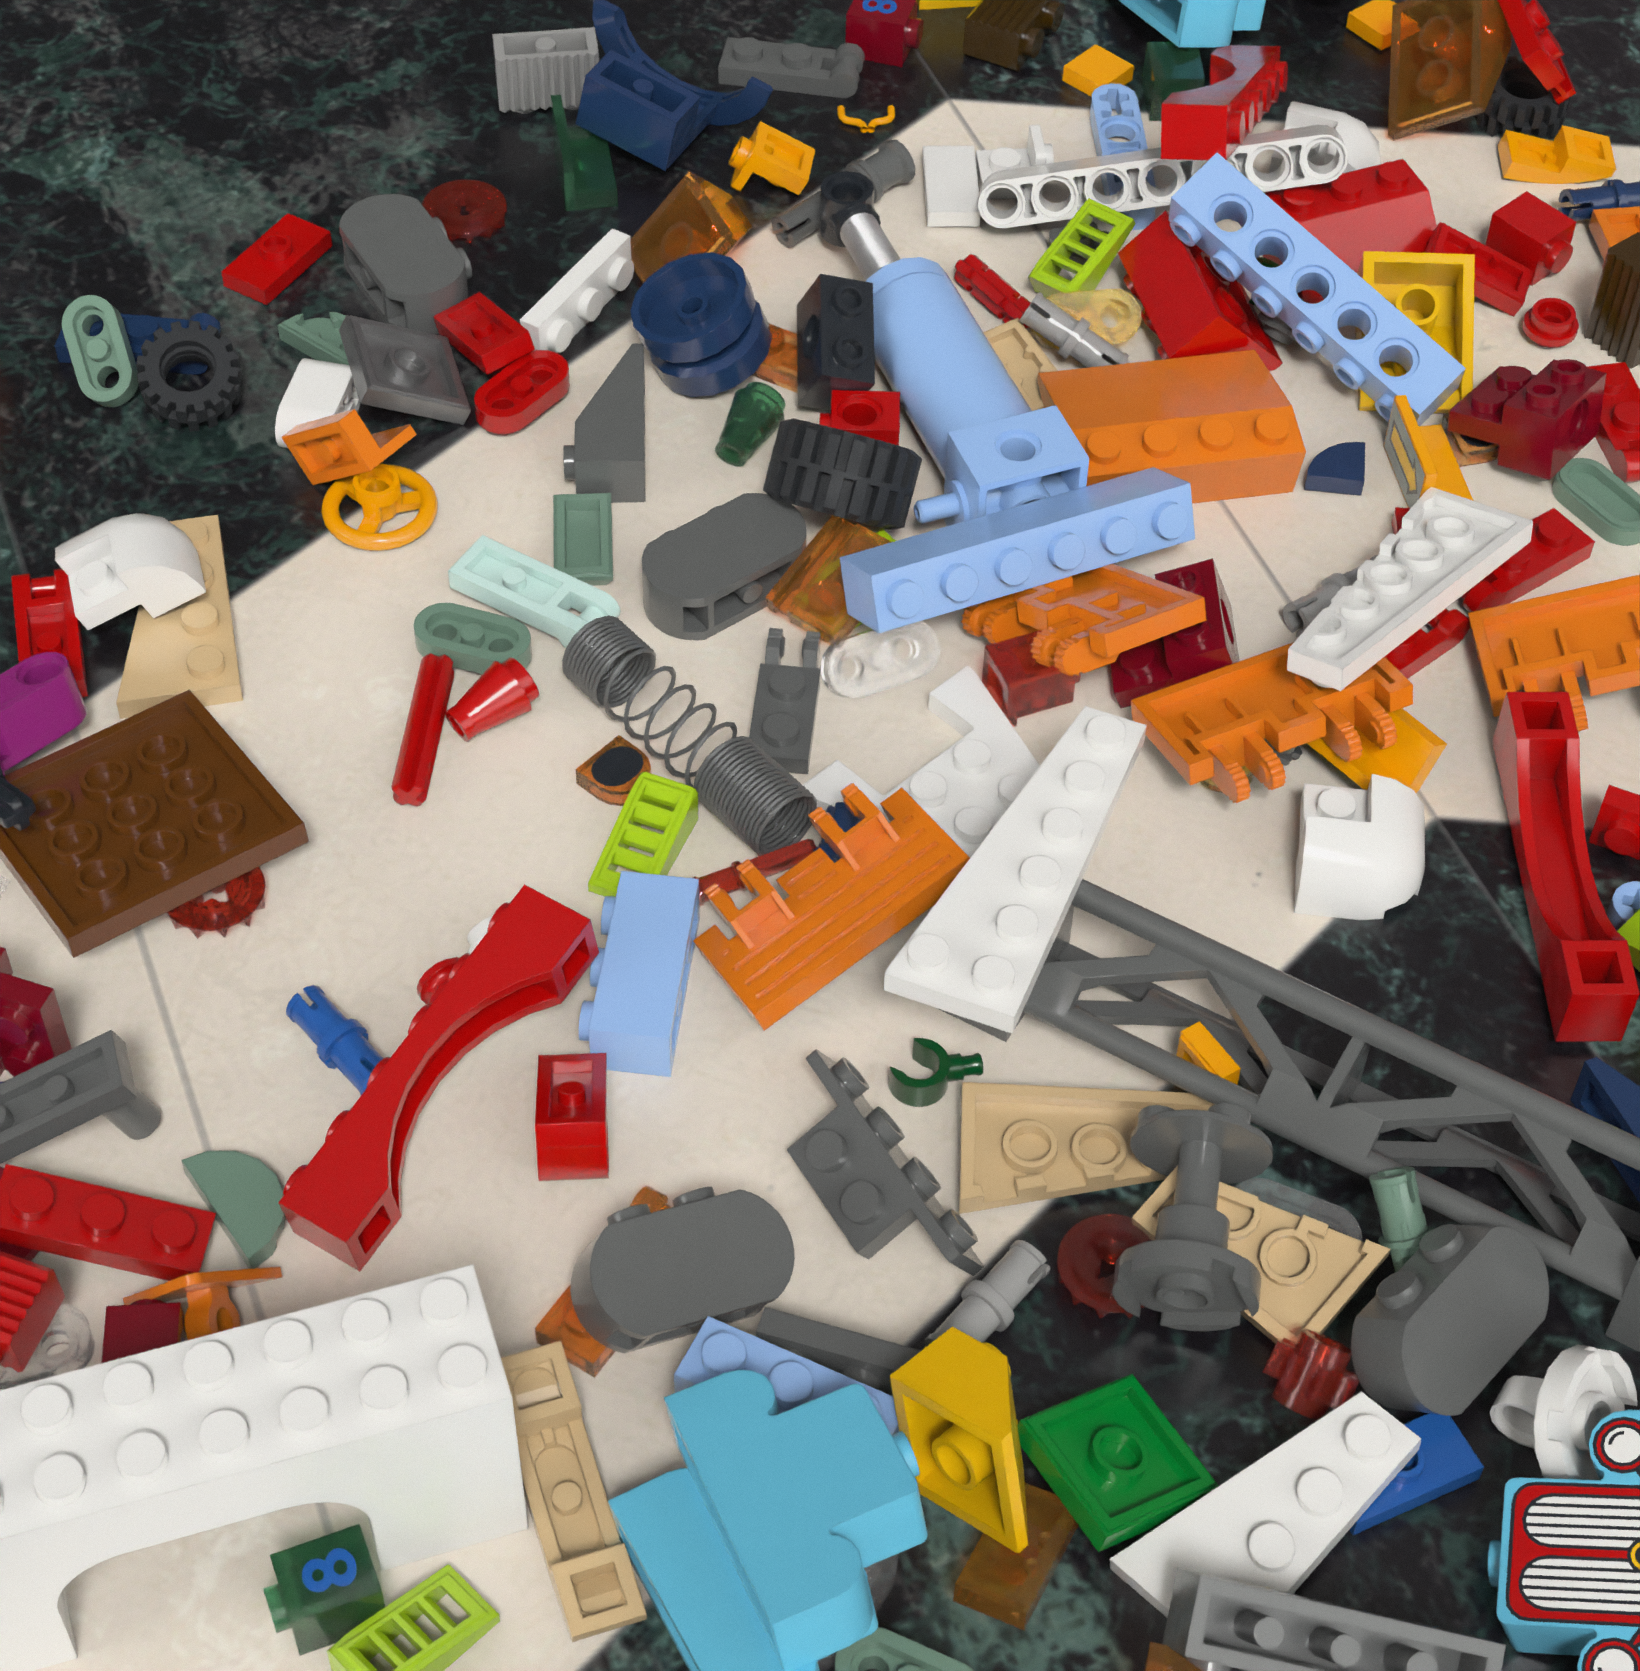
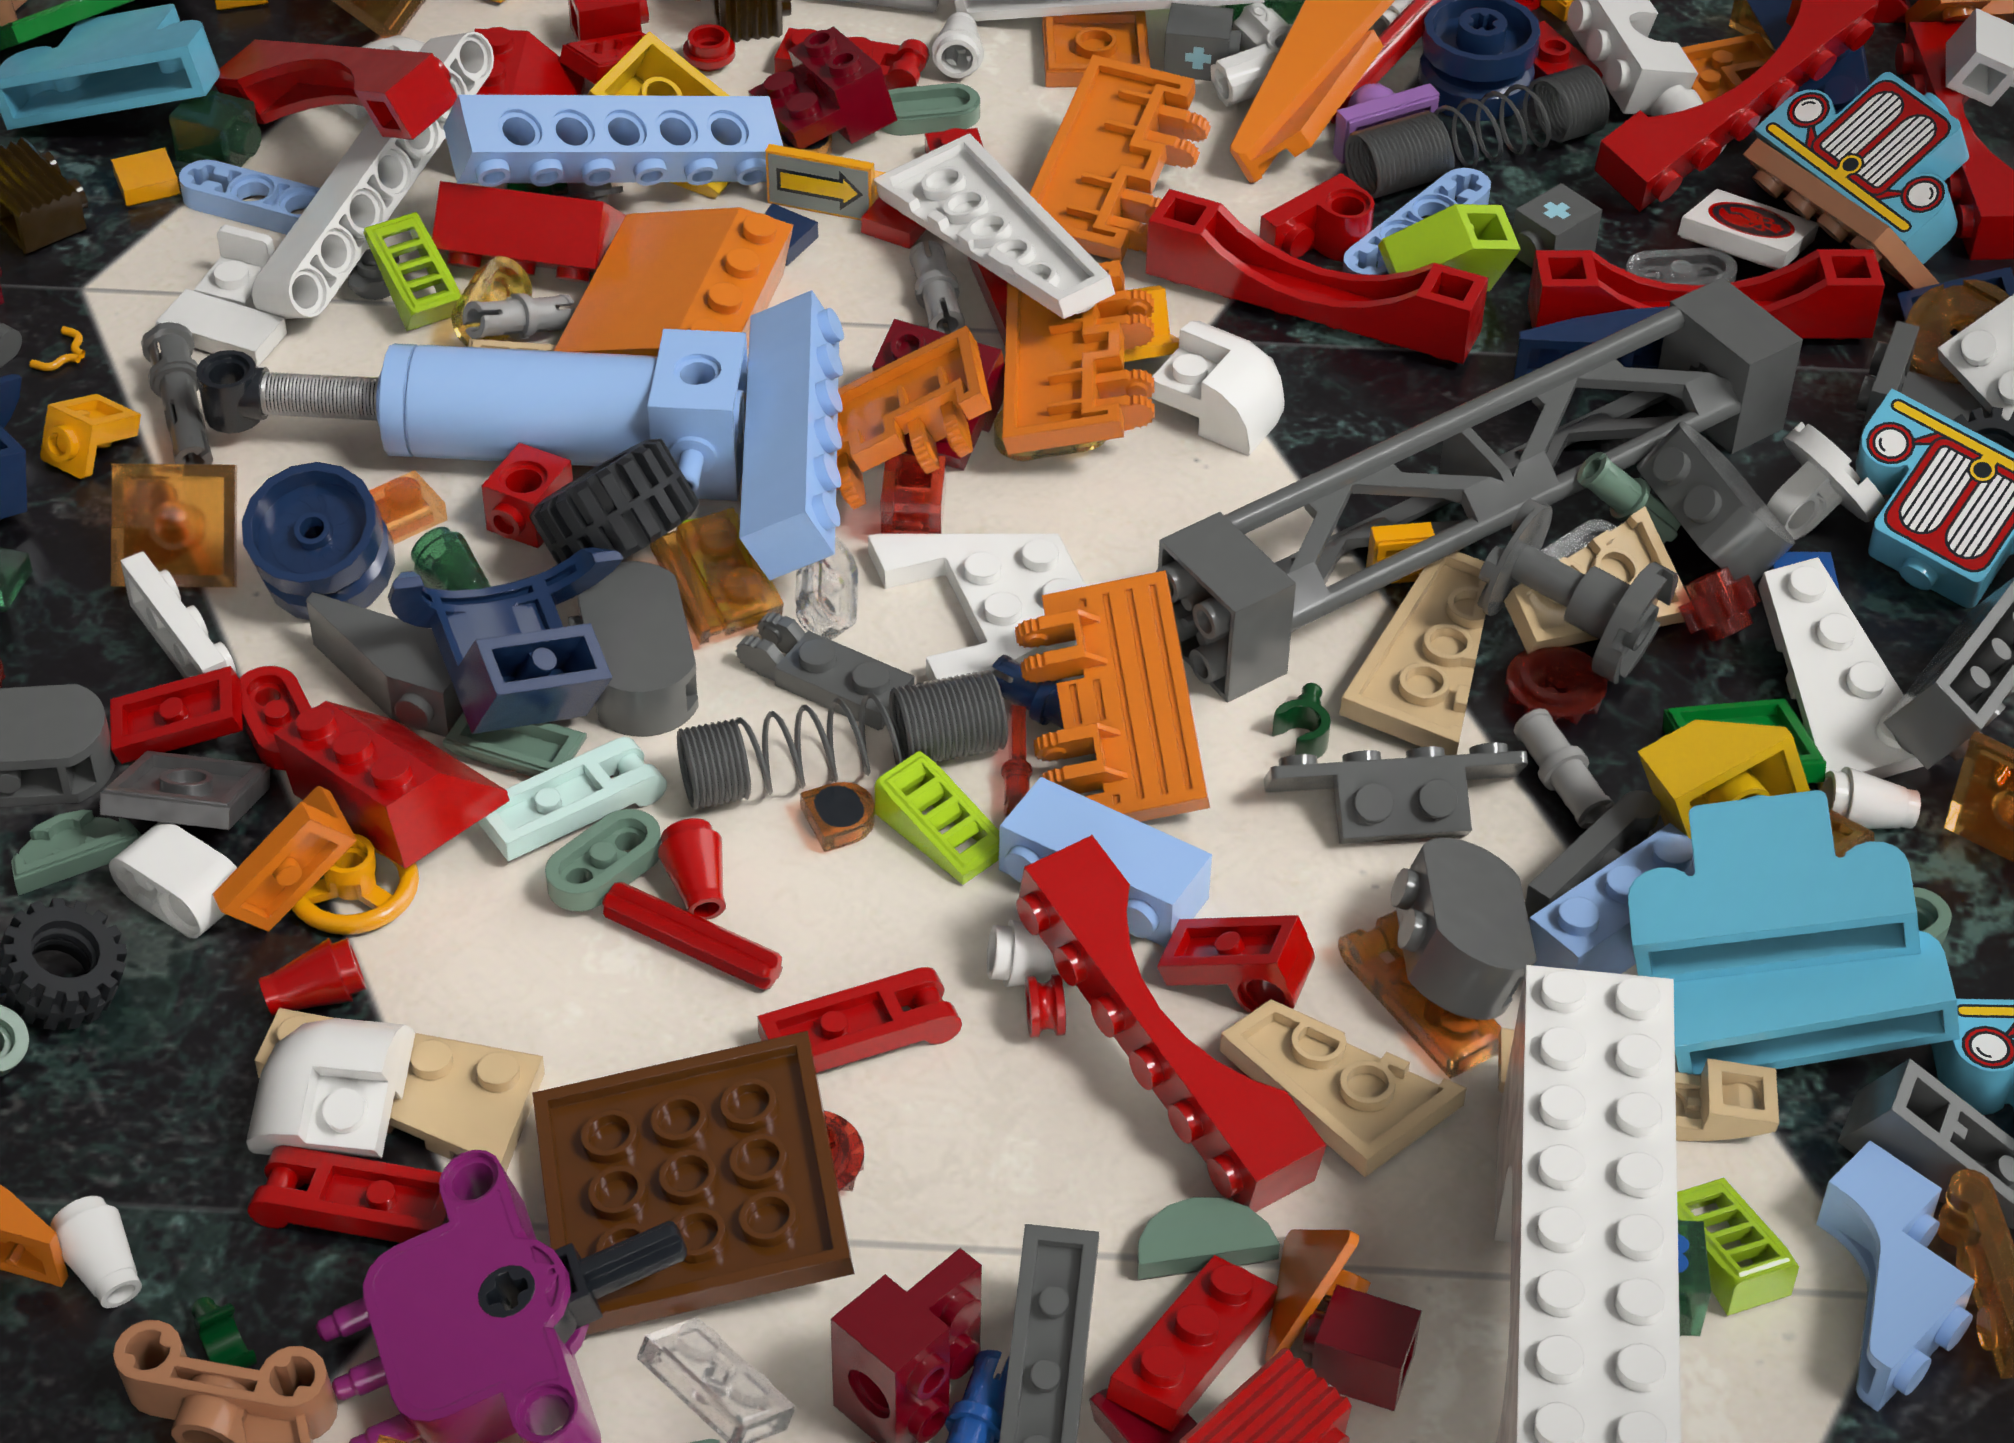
camera: 65 degrees left, 5 degrees down
blue pin [286,985,383,1095] -> none
black brick [797,274,875,410] -> none
white wing [884,706,1147,1034] -> none
red axle [954,254,1034,329] -> none
none -> red cone [259,938,367,1016]
none -> red slope [273,701,510,869]
none -> dark blue piece [388,548,623,734]
none -> red plate [757,967,962,1073]
none -> tan wing [1220,999,1467,1177]
none -> white cone [1819,767,1921,831]

